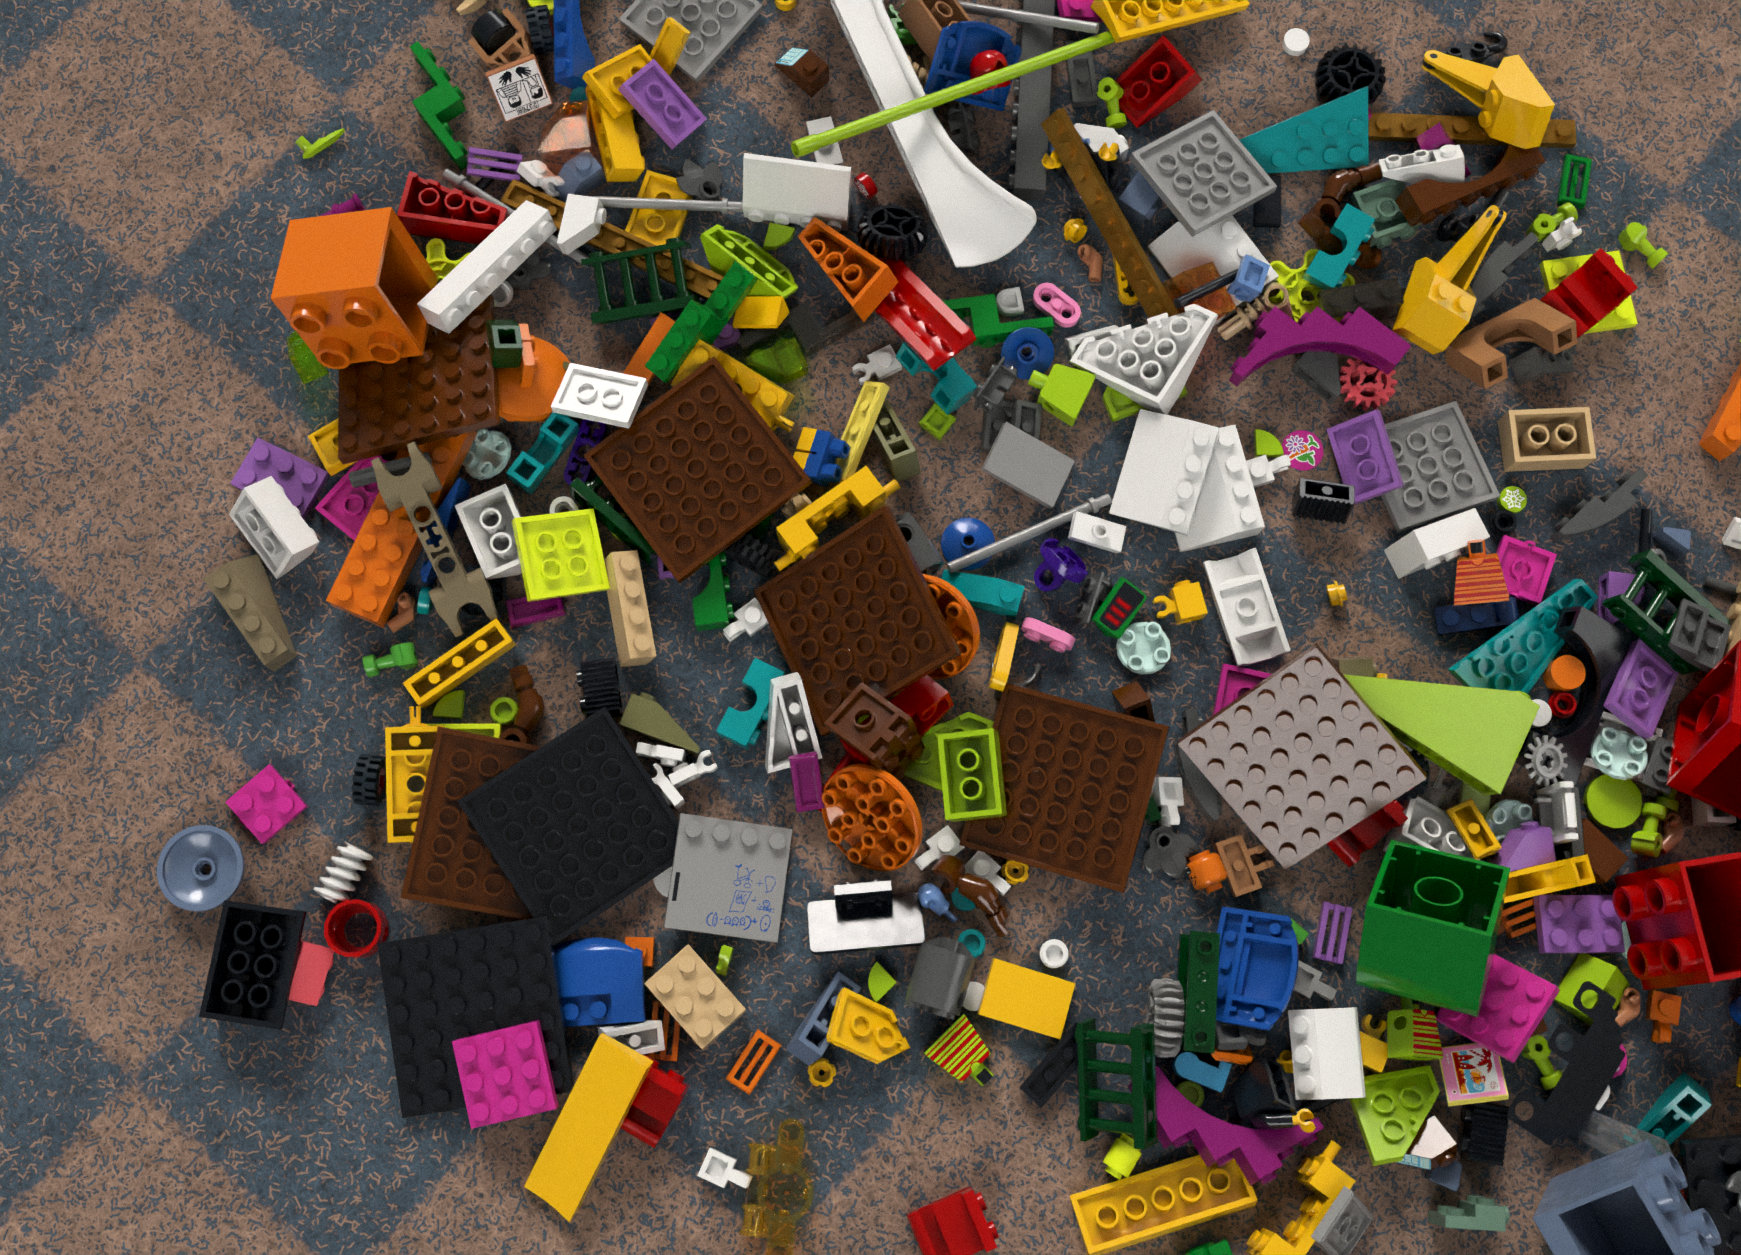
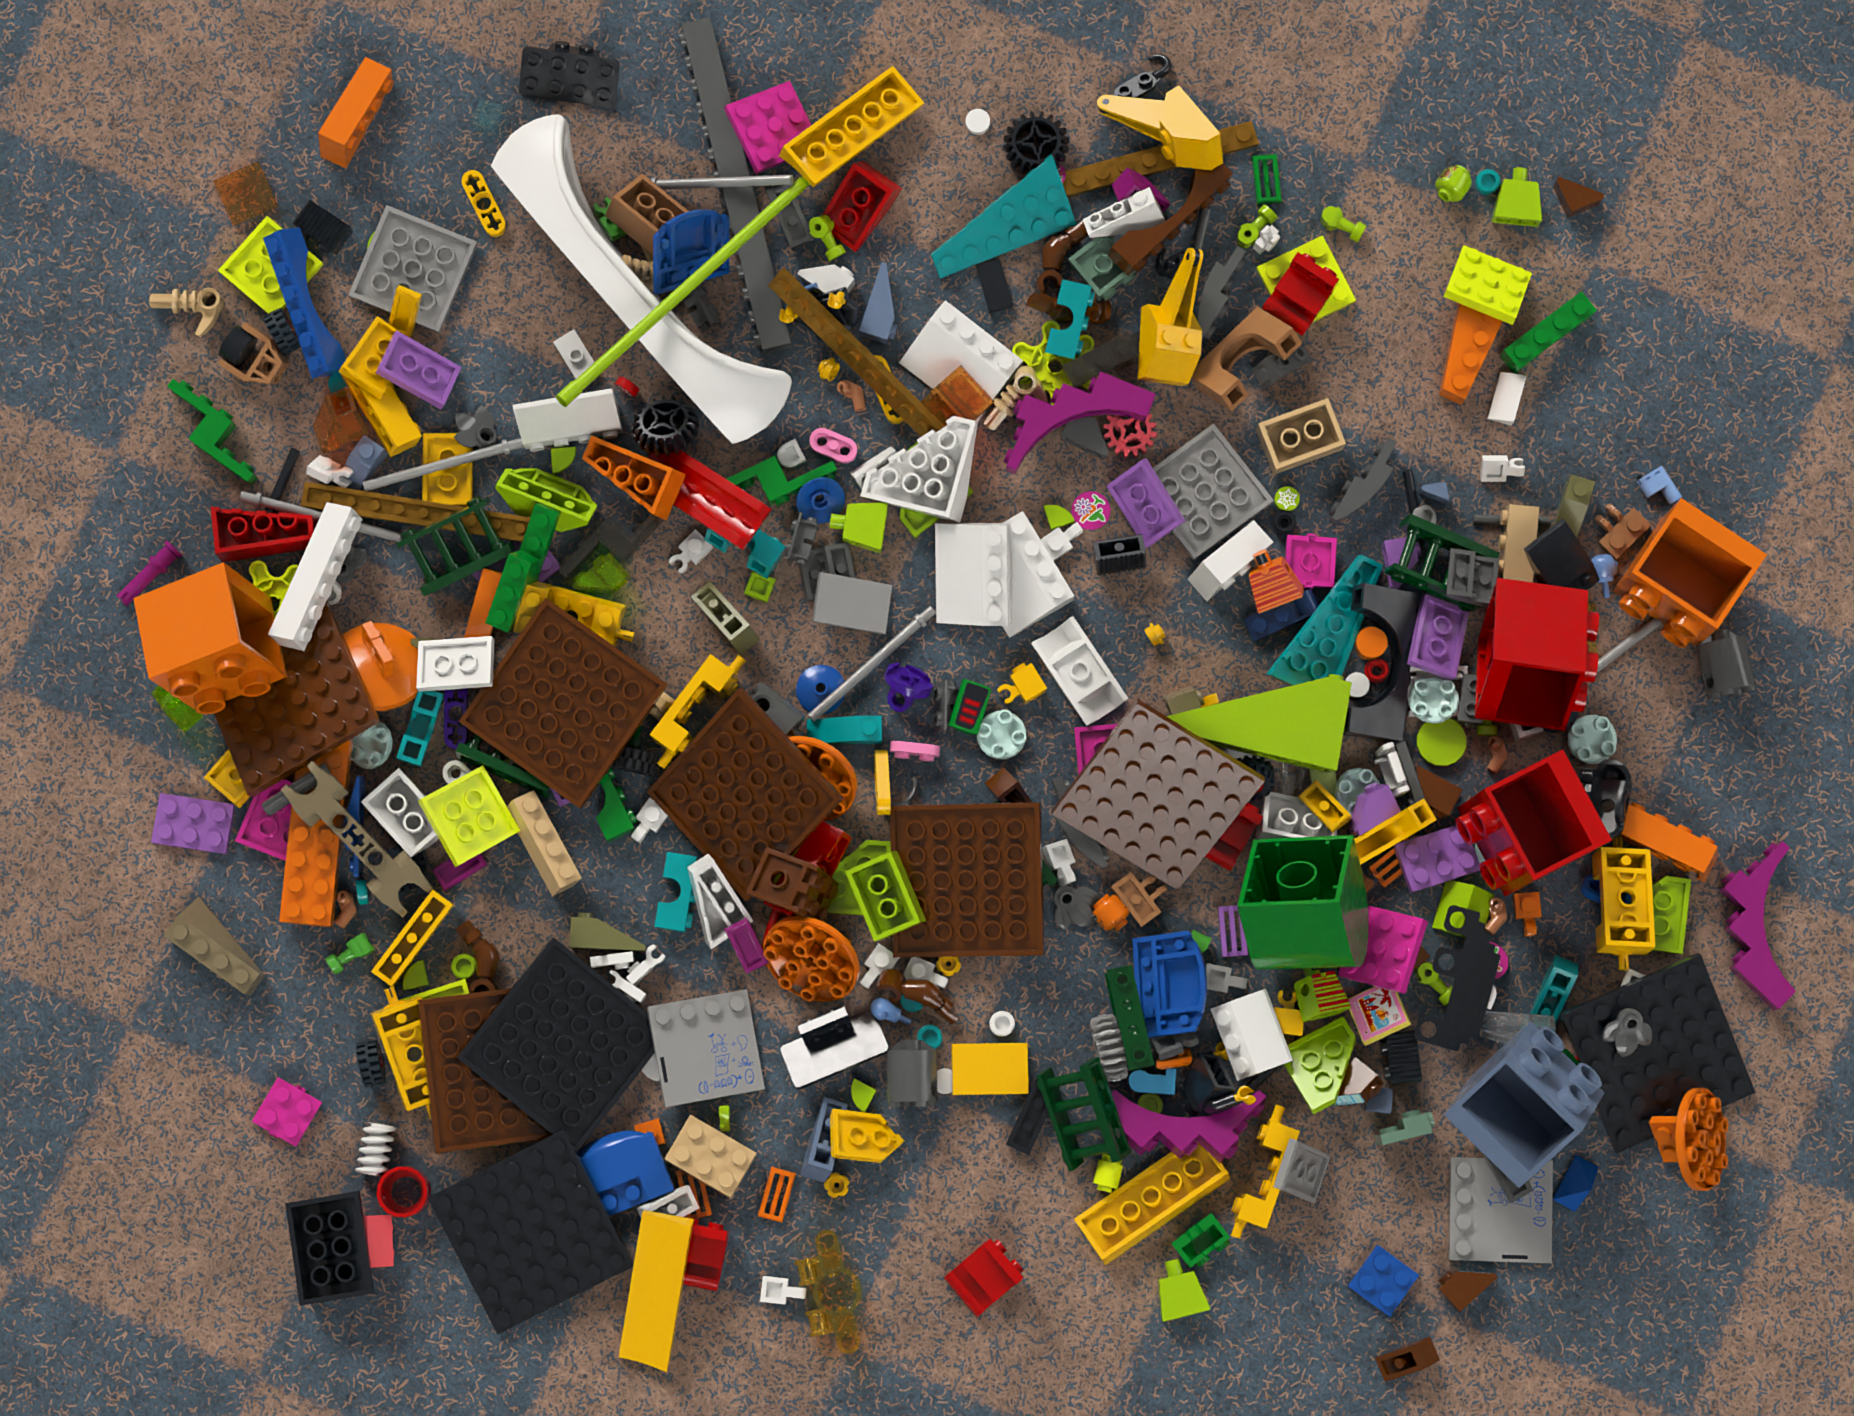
camera: 15 degrees left, 5 degrees up
sand blue dish [157,825,245,912] -> none
white slope [229,476,320,579] -> none
lime bar [295,128,345,159] -> none
dark pink plate [452,1020,559,1129] -> none
medium lavender tile [467,147,522,182] -> none
tile [485,54,553,123] -> none
dark green slope [486,320,523,368] -> none
white slope [557,194,607,254] -> none
black brick [576,657,623,717] -> none
yellow slope [732,296,790,328] -> none
reddish brown slope [775,47,829,98] -> none
blue hips [793,427,851,487] -> none
light yellow tile [835,381,890,483] -> none
torso [924,1014,994,1087] -> none
red hair [969,50,1011,95] -> none
white plate [1068,511,1126,554] -> none
light grey plate [1129,110,1277,237] -> none
black bar [1174,269,1238,308] -> none
medium blue bracket [1227,254,1270,302] -> none
light grey gear [1524,735,1568,786] -> none
lime leg [1631,802,1668,857] -> none

